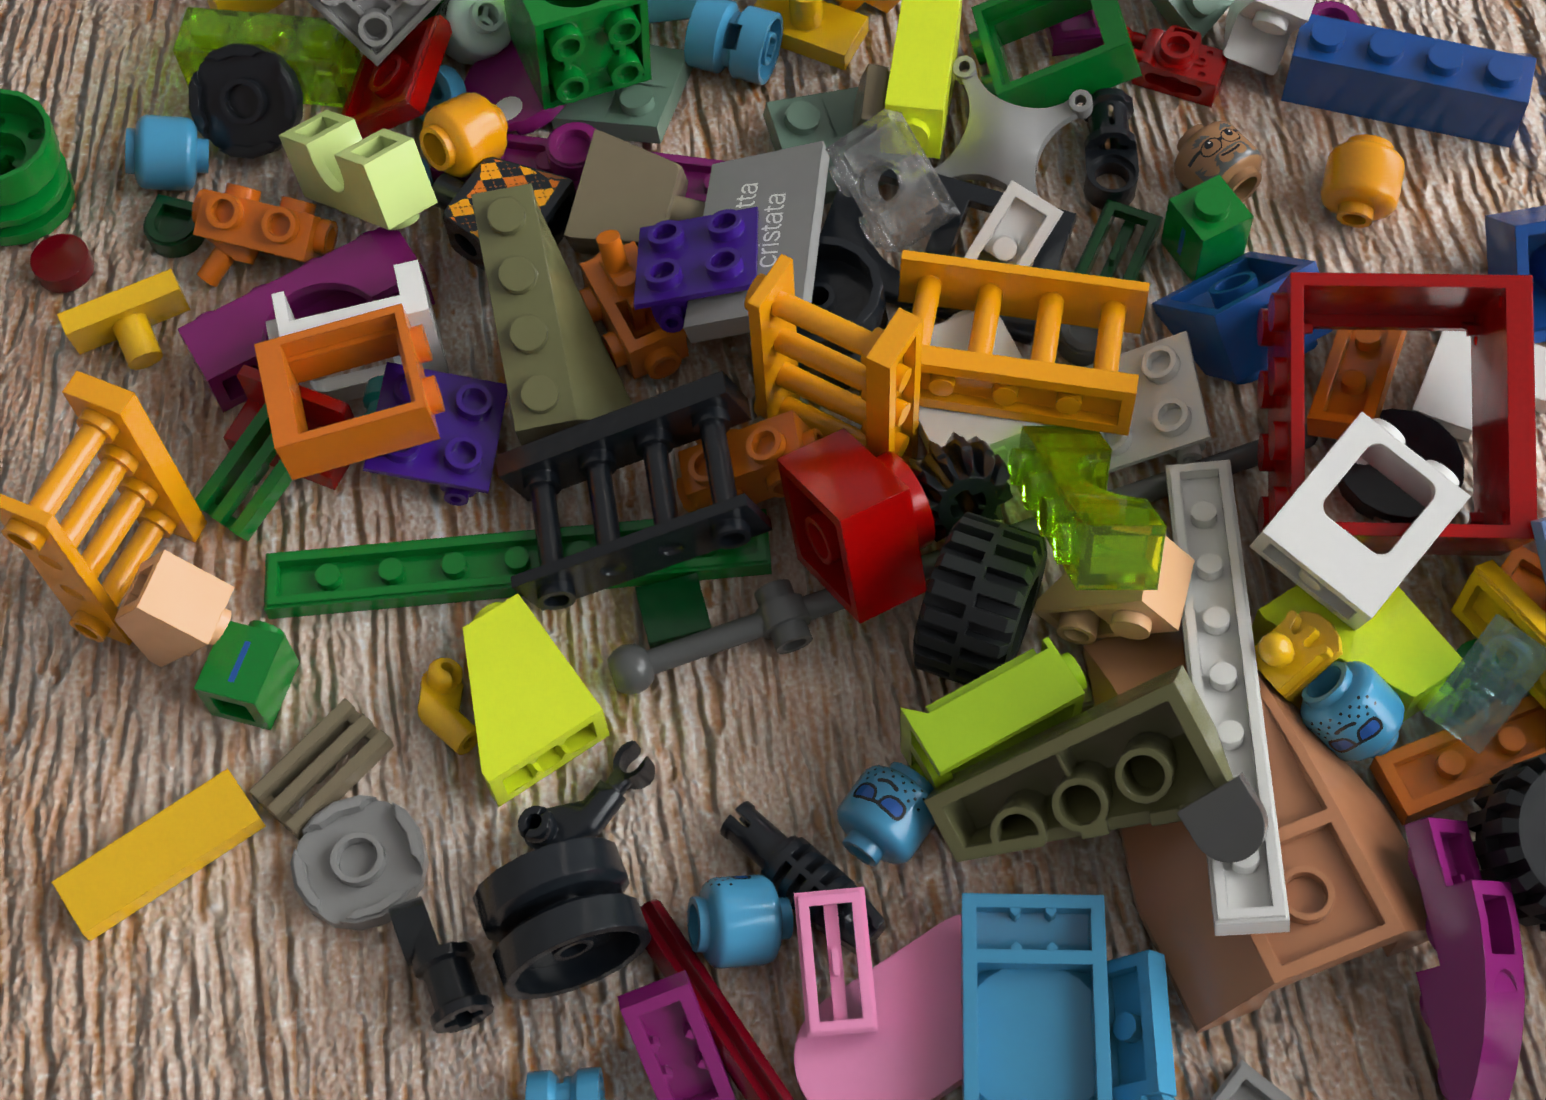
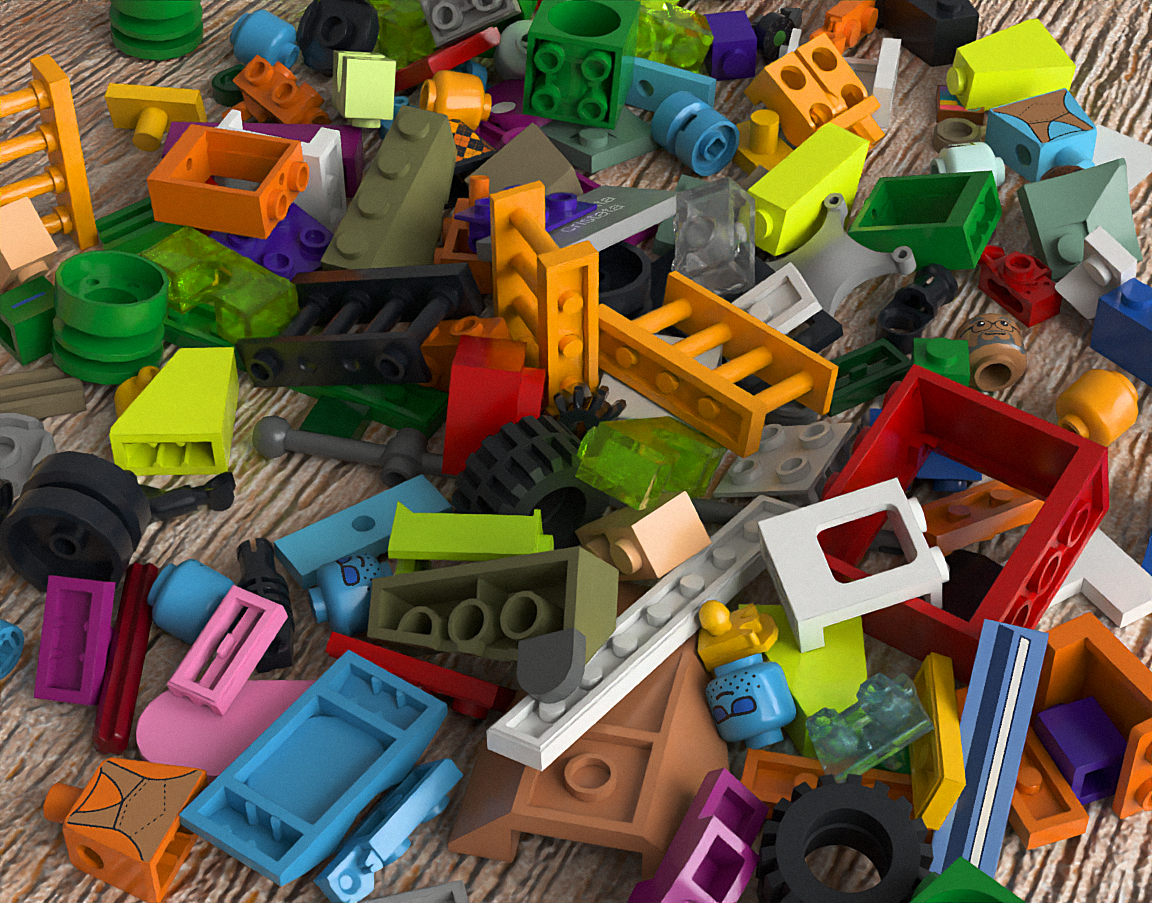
camera: 30 degrees right, 20 degrees down
dark red tile [30,234,94,293] -> none
none -> green wheel [51,250,170,385]
none -> clear neon green arch [141,225,298,344]
none -> medium azure tile [273,474,453,590]
none -> red tile [325,631,516,720]

